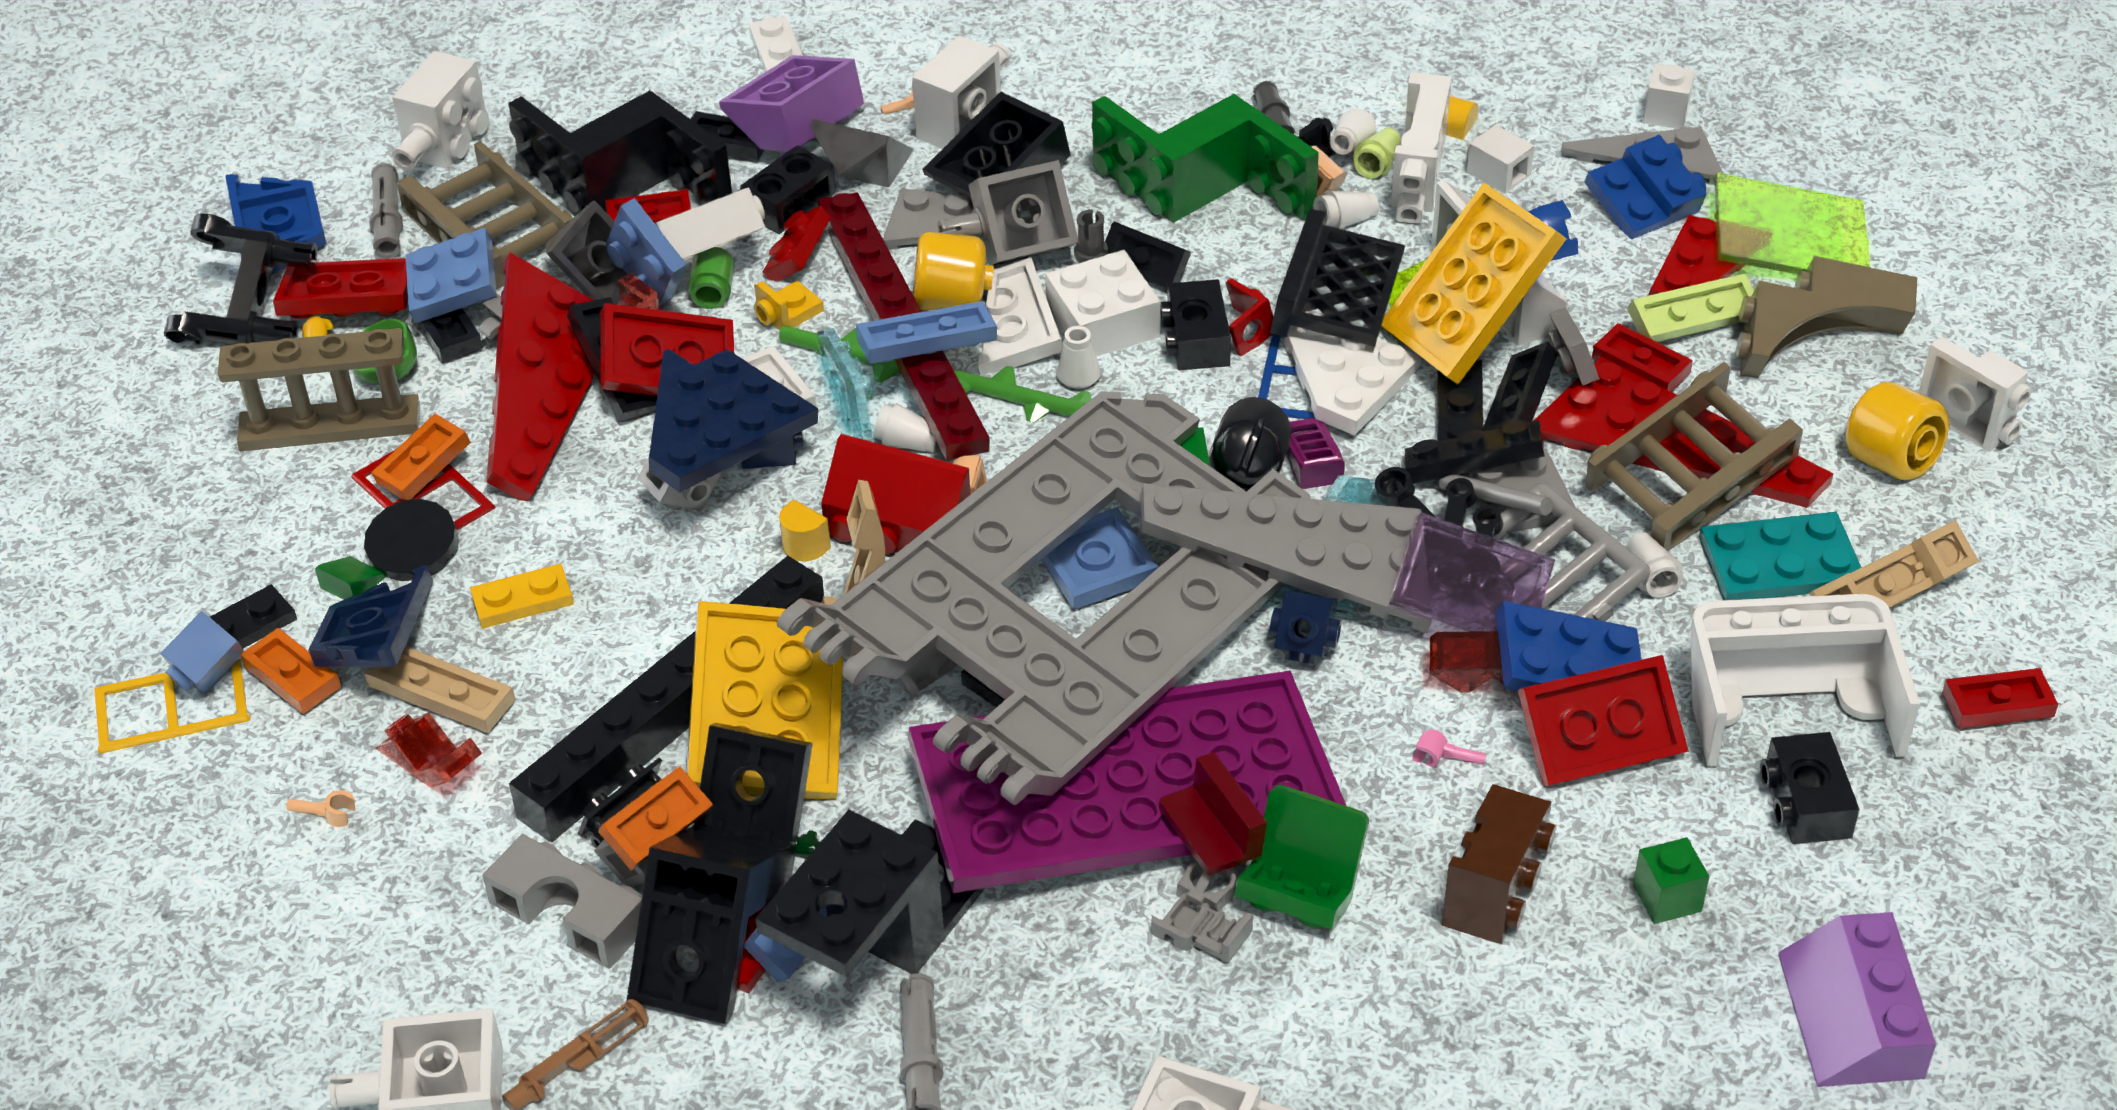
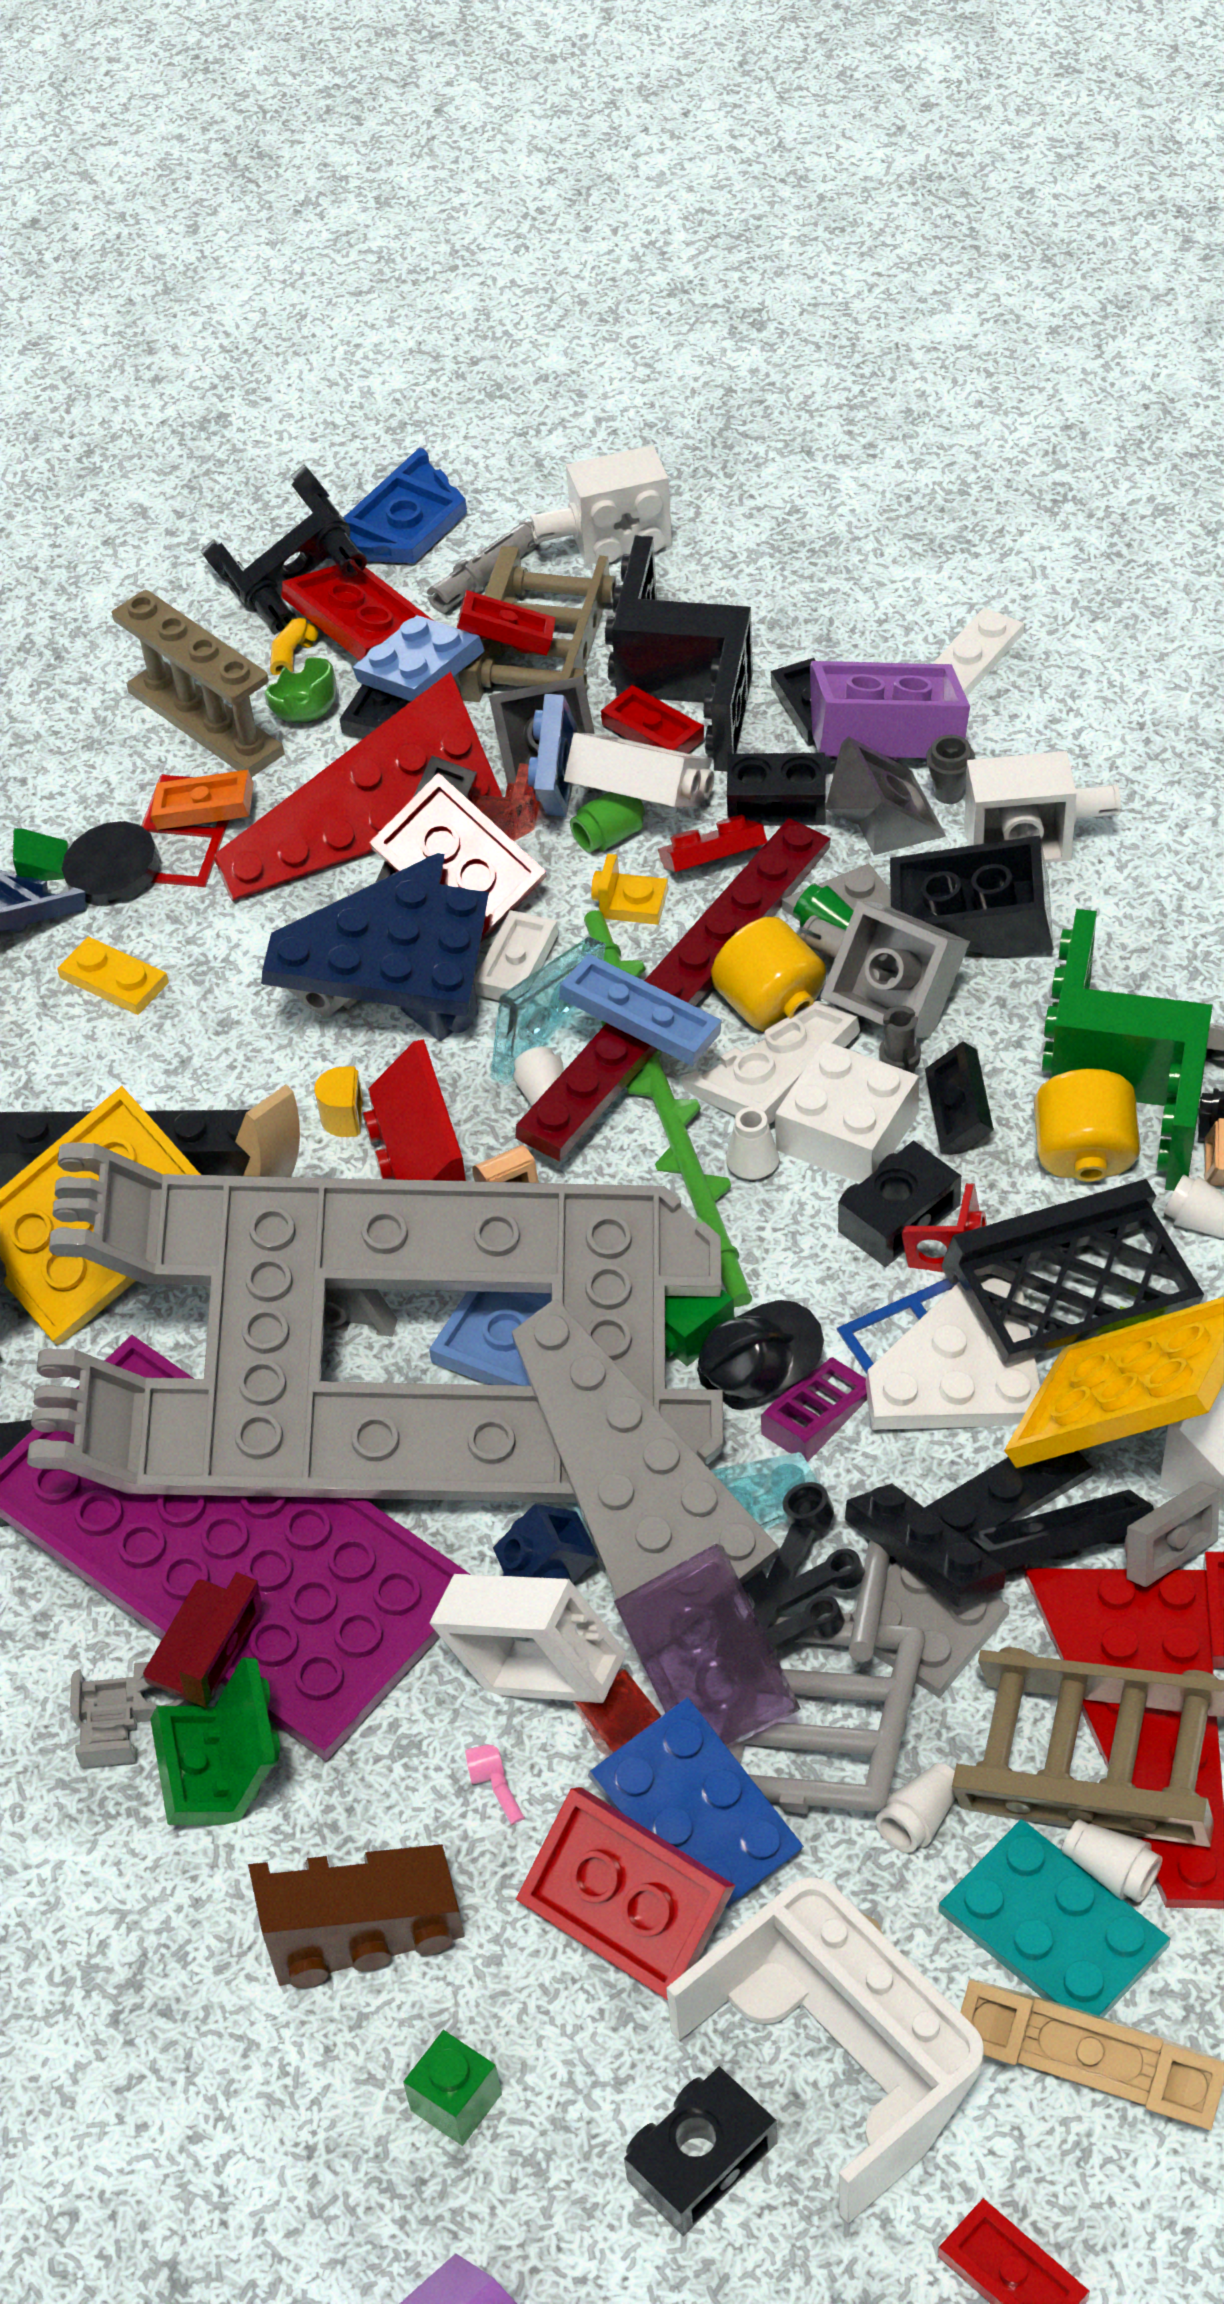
camera: 55 degrees right, 5 degrees up
none -> white window [429,1574,626,1703]
none -> red plate [457,590,556,656]
none -> green cone [793,883,854,936]
none -> dark grey cone [926,734,975,804]
none -> yellow head [1034,1069,1141,1182]
none -> white cone [1062,1819,1162,1902]

